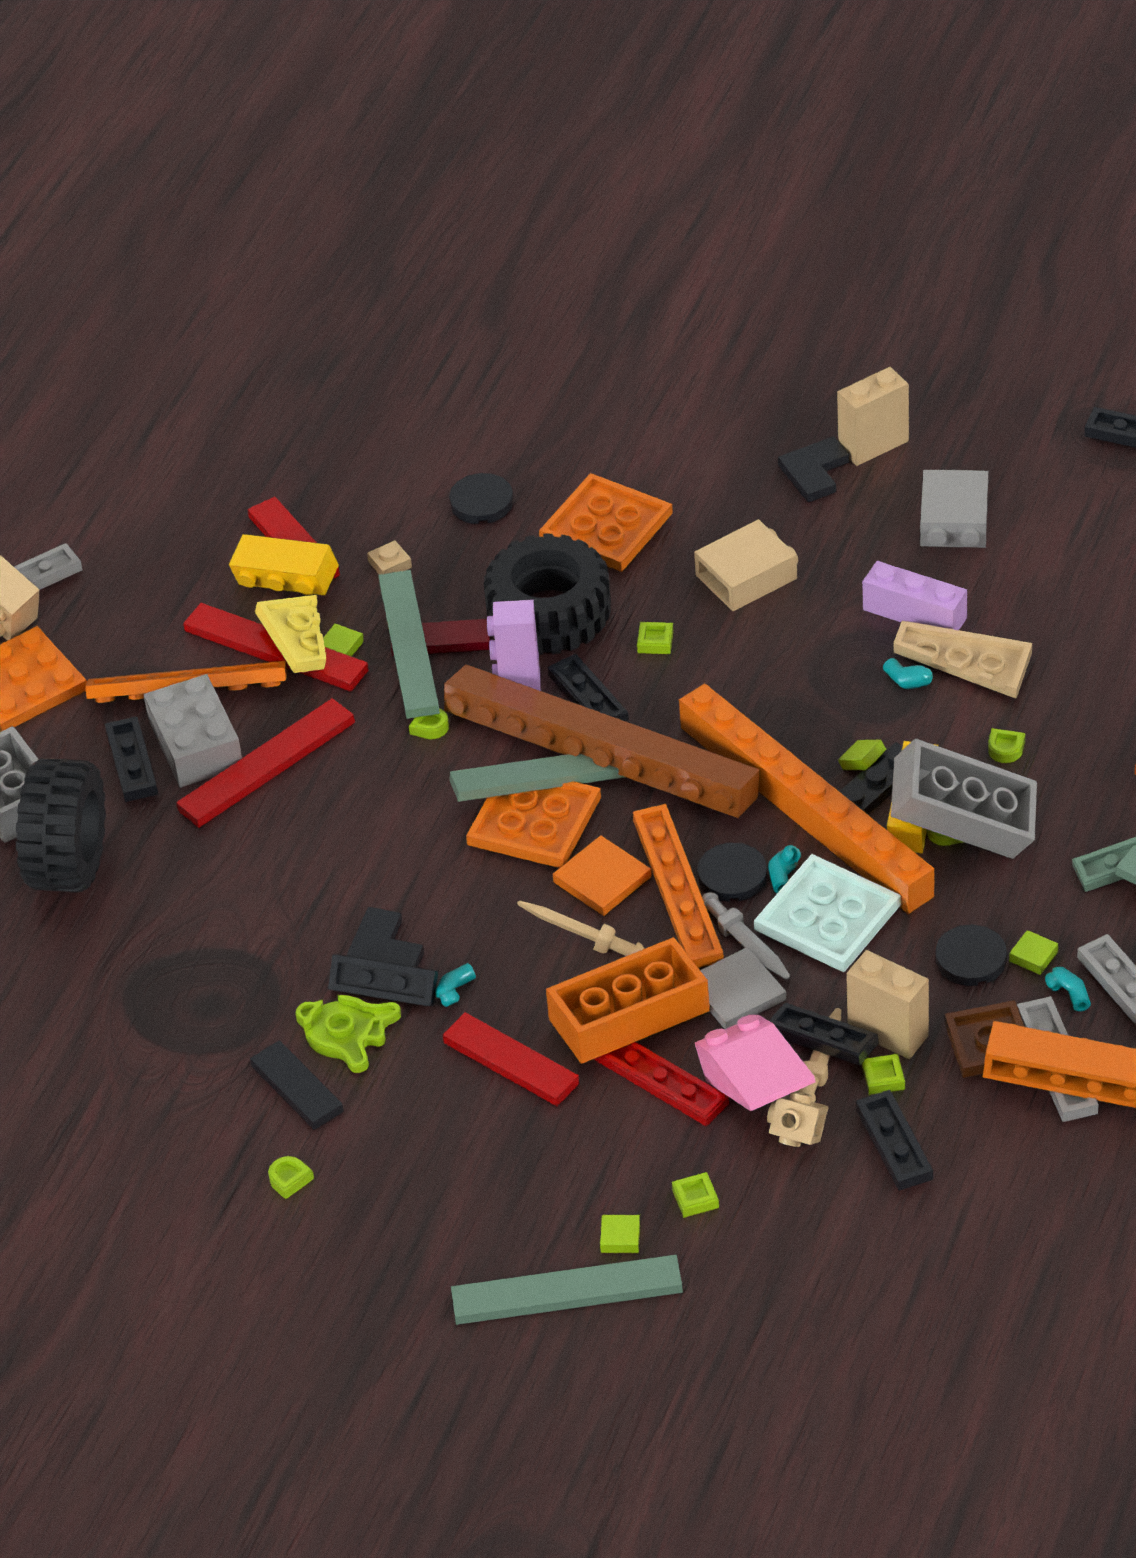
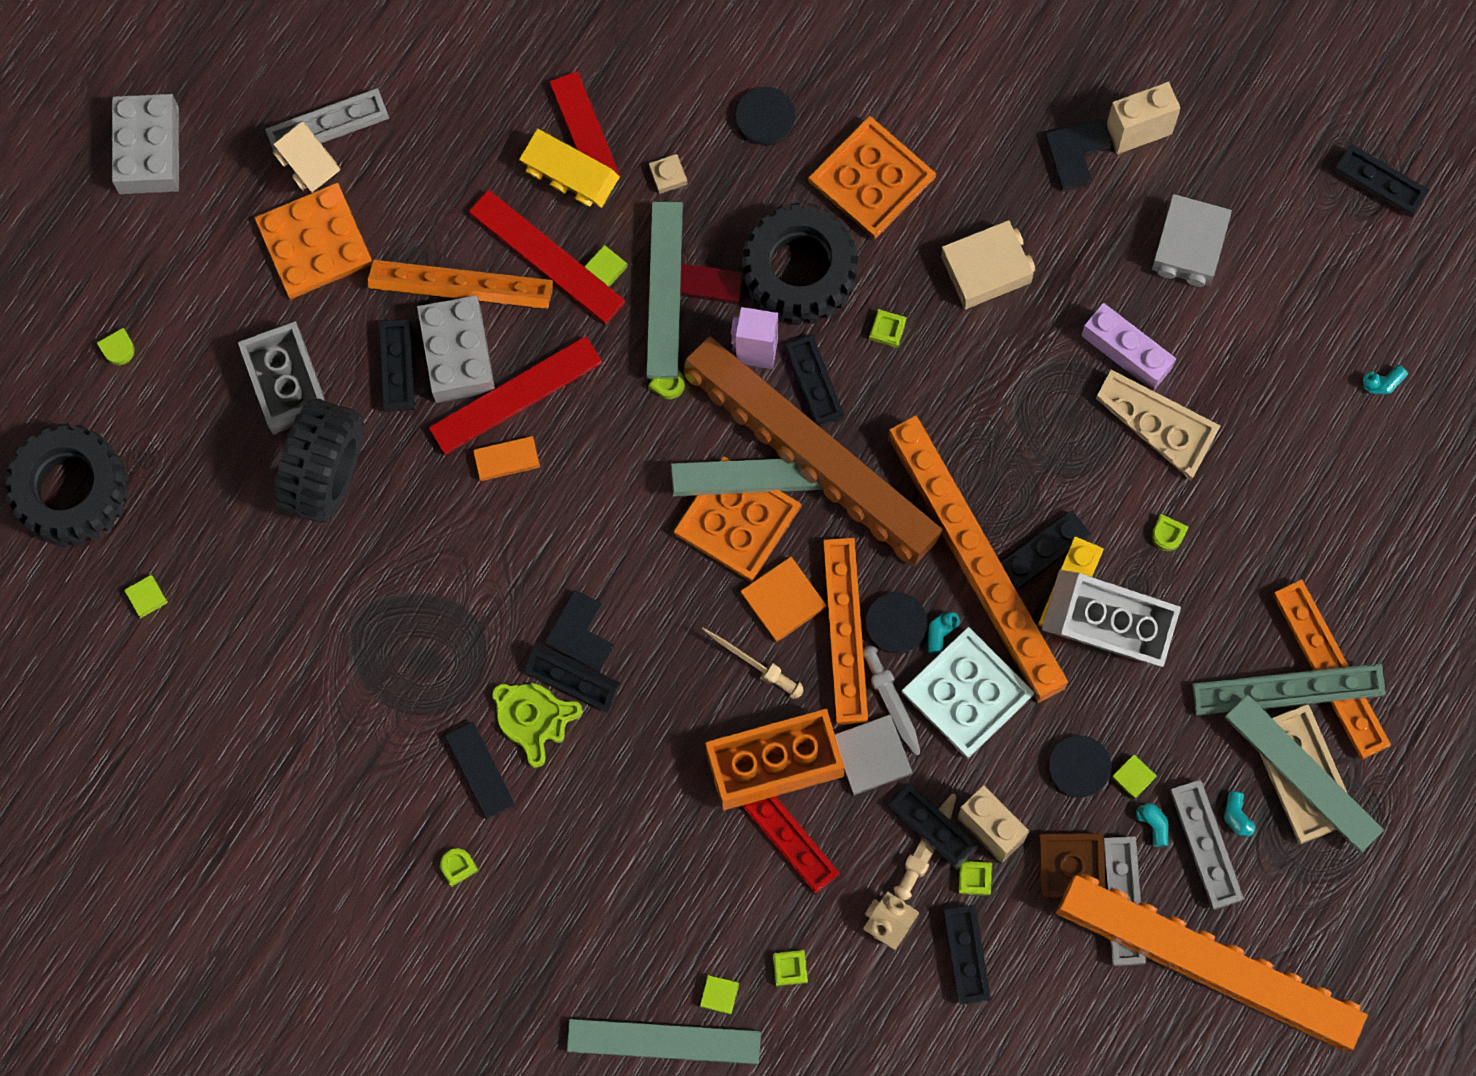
camera: 10 degrees right, 30 degrees up
light yellow wing [255,595,326,673] -> none
teal arm [435,963,476,1007] -> none
red tile [443,1012,579,1106] -> none
bright pink slope [695,1015,816,1111] -> none
lime tile [838,740,886,770] -> none
teal arm [883,658,933,689] -> none
none -> orange tile [473,436,540,481]

